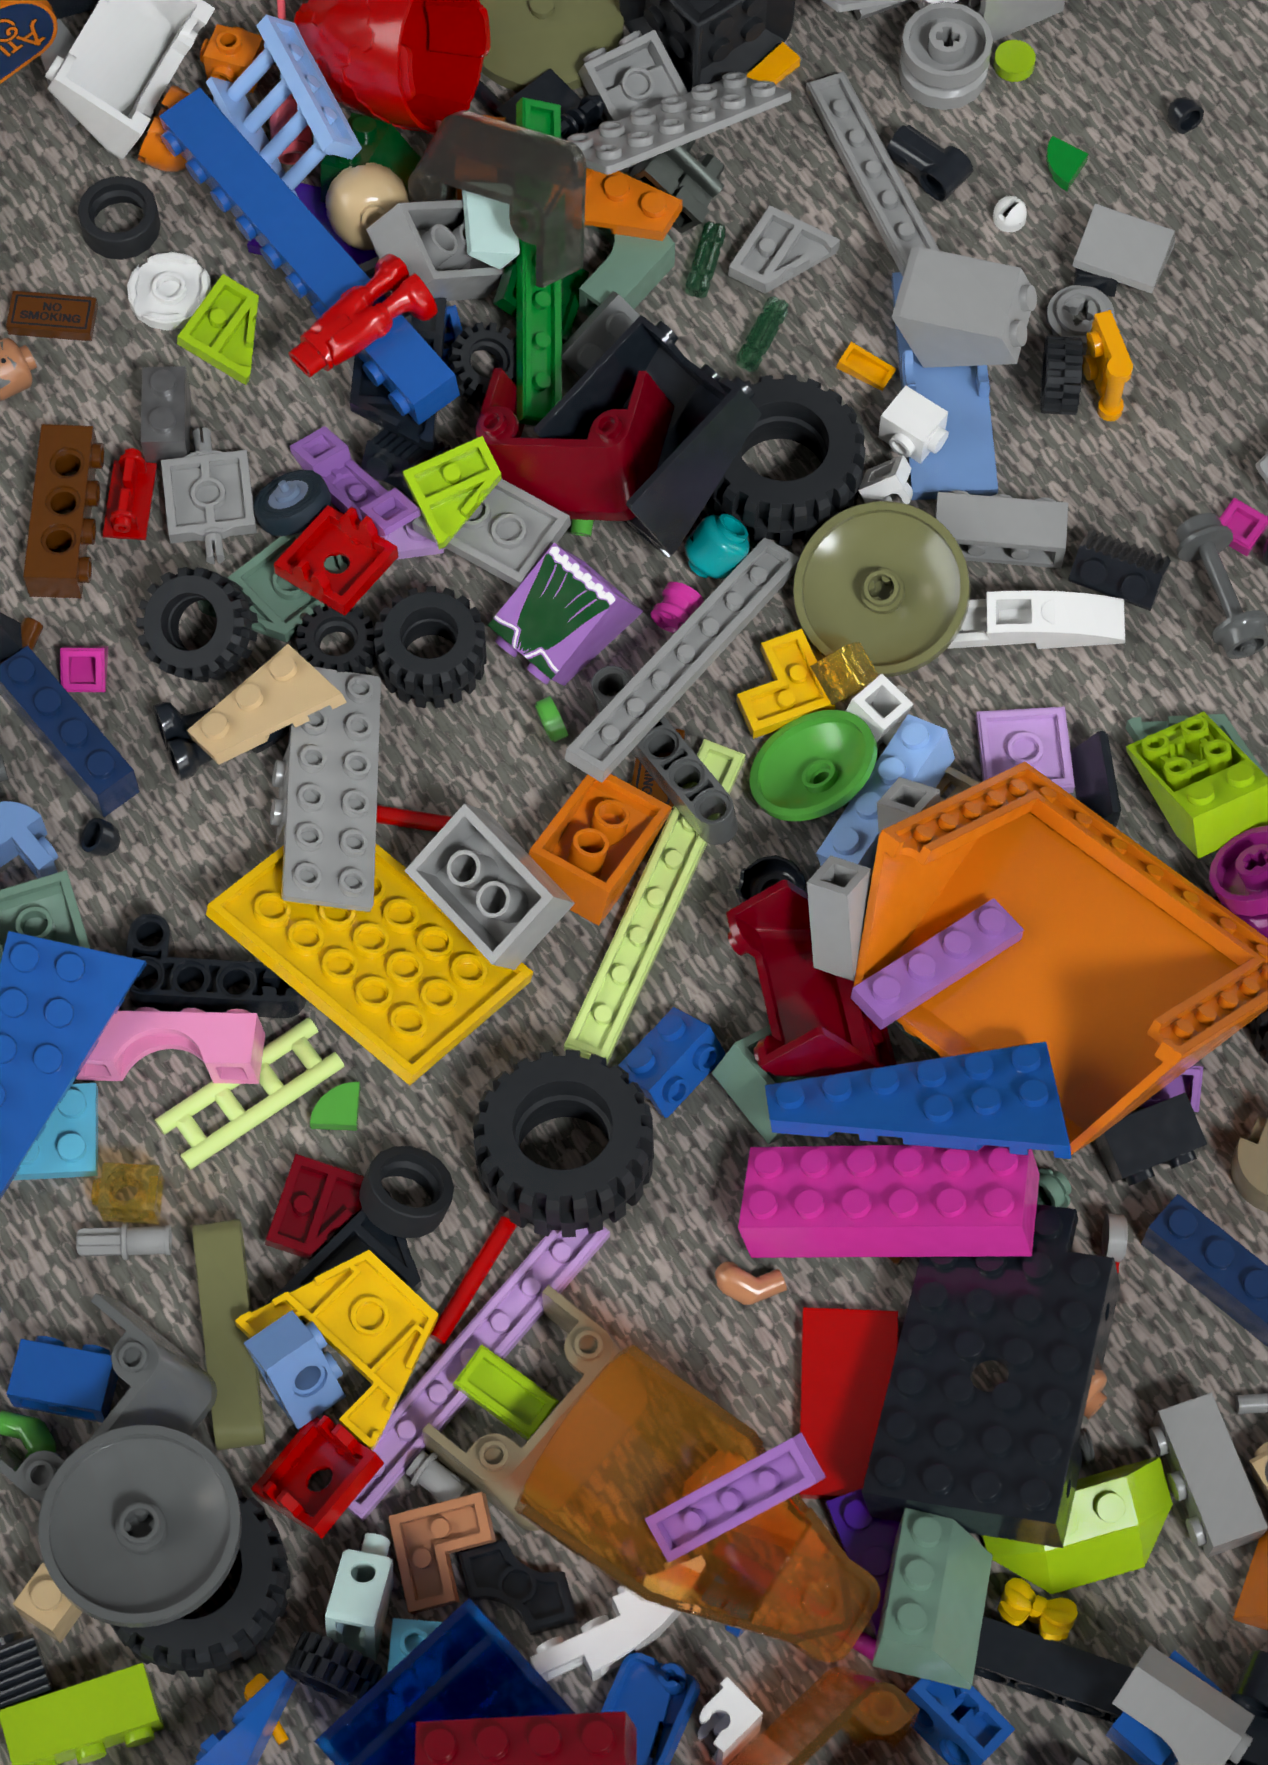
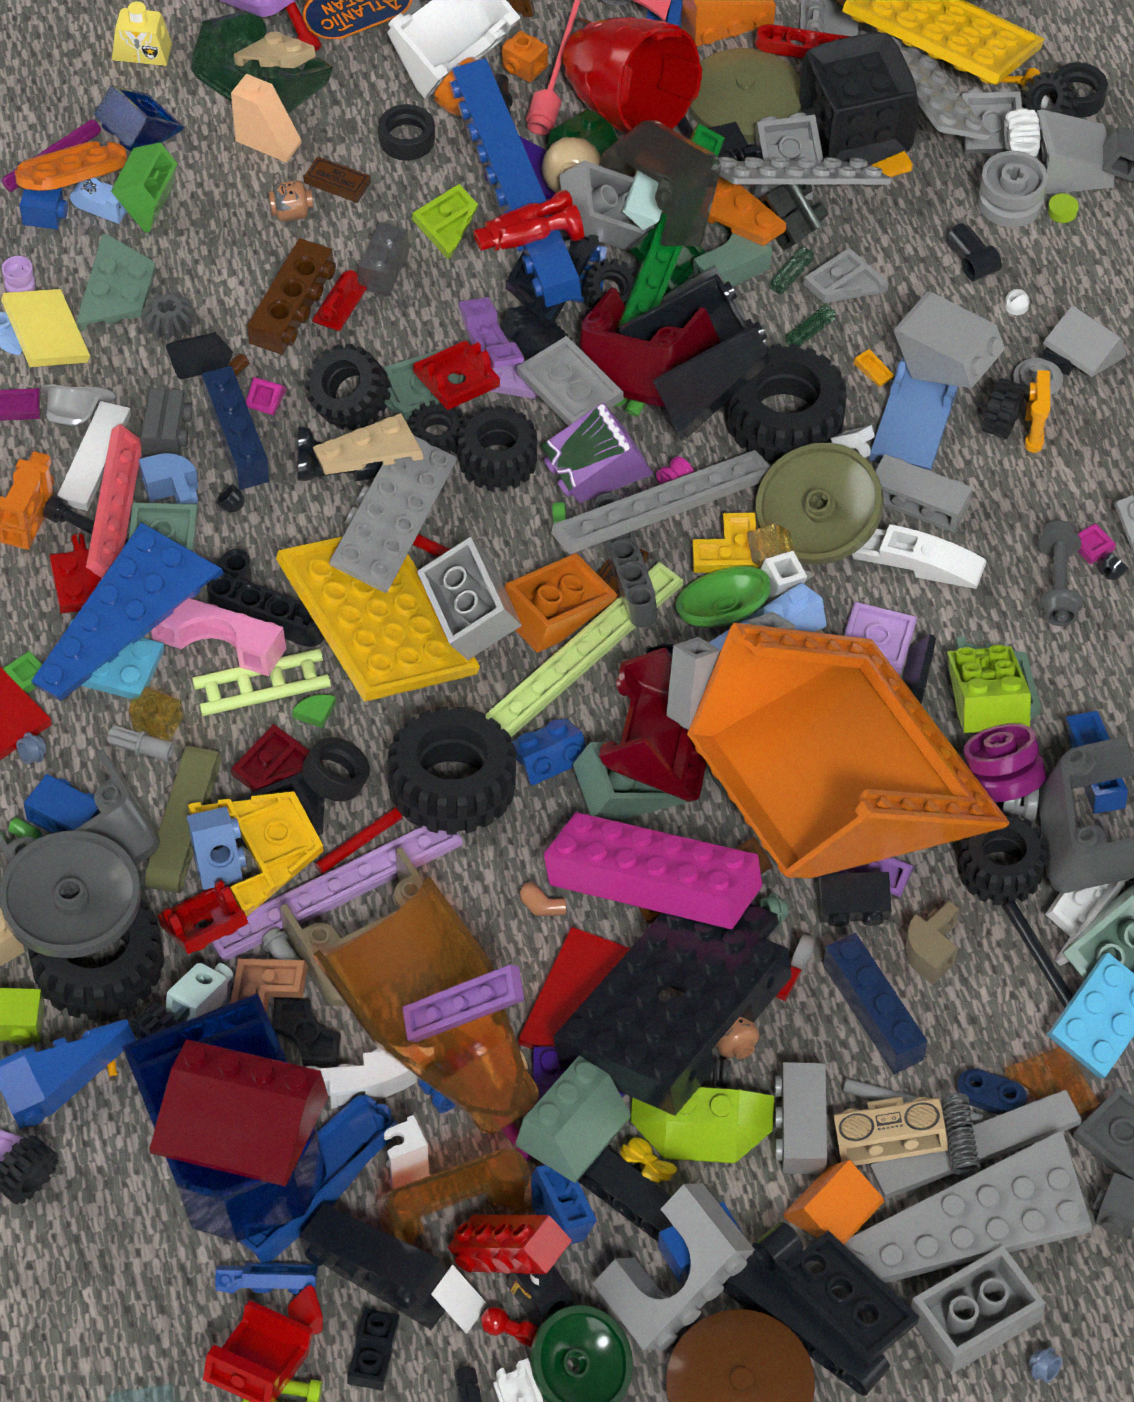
camera: 20 degrees right, 10 degrees down
white tile [127,252,211,330] -> none
light grey plate [161,427,257,564] -> none
light blue fence [206,14,362,198] -> none
black wheel [253,470,332,536] -> none
lime wing [403,436,502,550] -> none
lime tile [452,1344,559,1441] -> none
teal head [684,514,750,579] -> none
blue wing [765,1042,1071,1159] -> none
light grey tile [806,71,940,276] -> none
medium lavender plate [851,898,1024,1030] -> none
white brick [878,385,949,464] -> none
green tile [1046,136,1088,191] -> none
black brick [1068,529,1171,611] -> none

